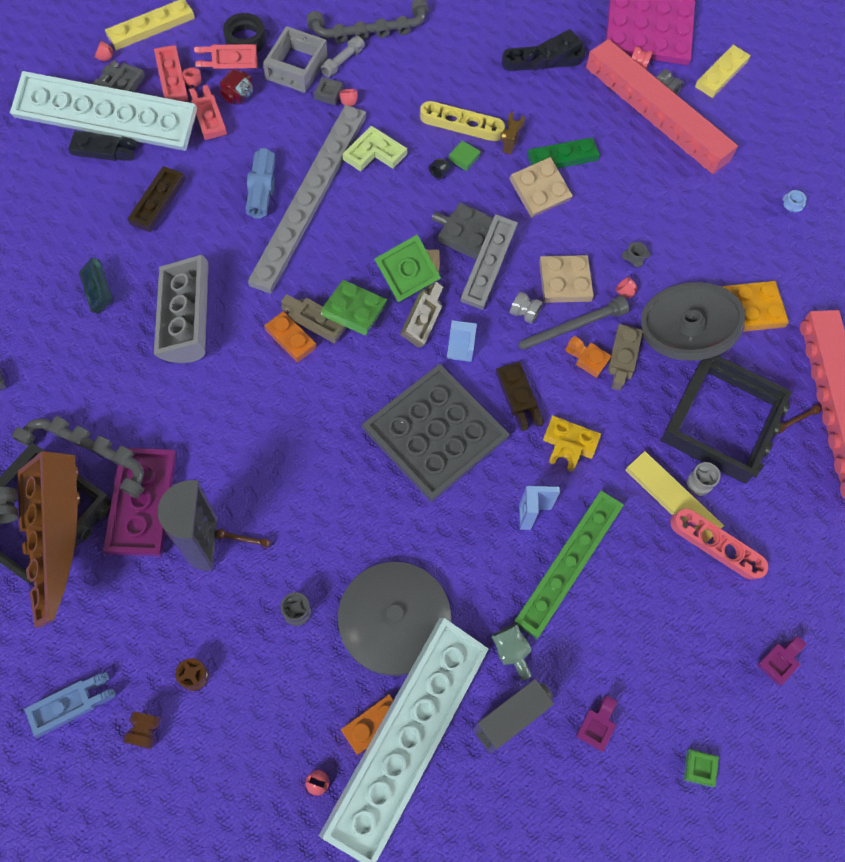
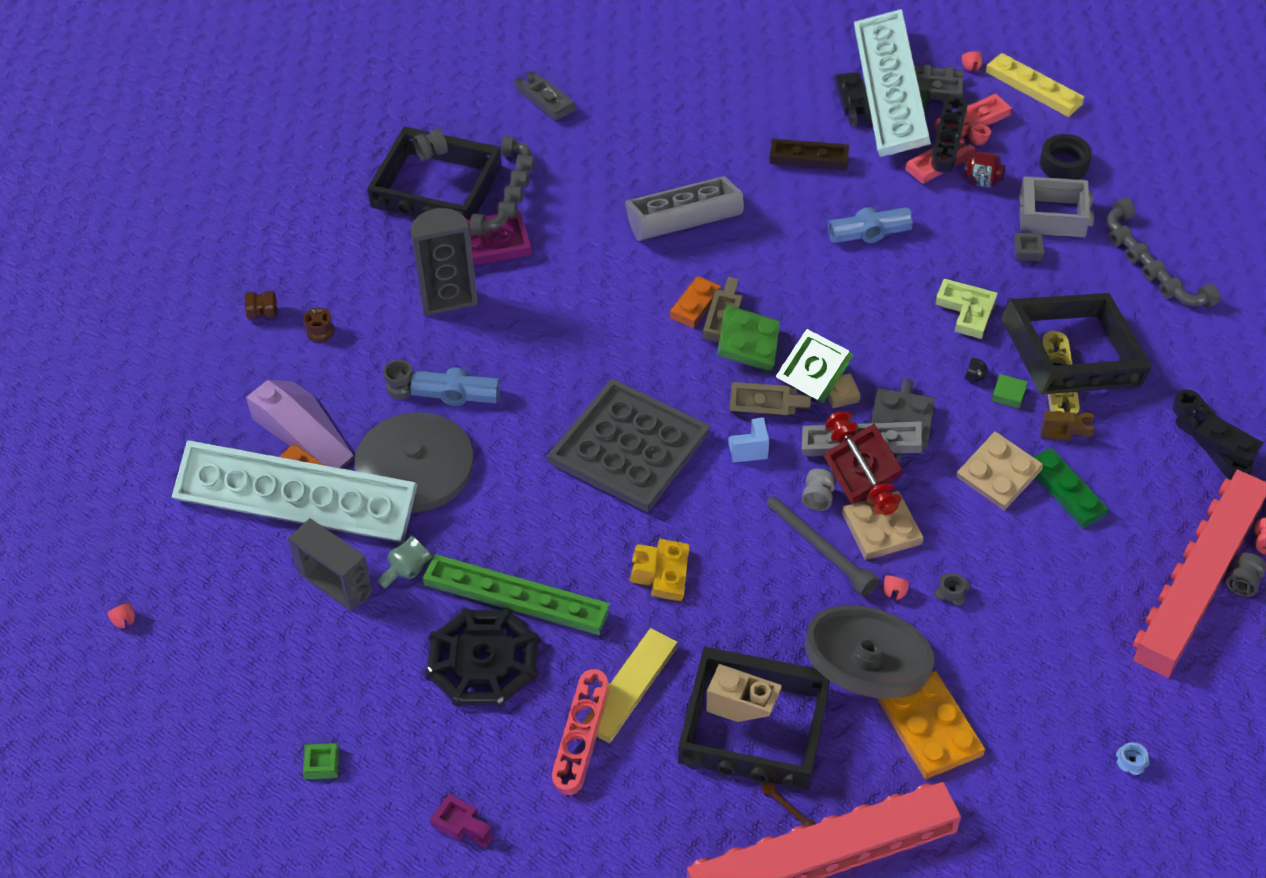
camera: 80 degrees right, 15 degrees down
dark orange wedge [18,451,80,628] -> none
medium blue hinge [24,673,116,738] -> none
plate [79,258,113,314] -> none
coral hinge [194,44,258,69] -> none
reddish brown hinge [215,529,271,548] -> none
light grey plate [248,105,366,294] -> none
coral hinge [305,770,330,796] -> none
light grey bar [320,36,365,78] -> none
coral hinge [339,89,358,106] -> none
dark brown hinge [496,362,543,431] -> none
light blue panel [519,486,560,530] -> none
orange plate [565,336,612,378] -> none
magenta plate [575,696,618,752] -> none
dark tan hinge [607,324,642,391] -> none
light grey wheel [686,462,721,496] -> none
none -> lavender wedge [246,380,354,469]
none -> medium blue piece [410,368,500,406]
none -> black plate [424,607,541,708]
none -> tan slope [707,664,782,722]
none -> dark red plate [823,411,905,515]
none -> black beam [931,96,967,173]
none -> pearl dark grey window [1001,293,1152,395]

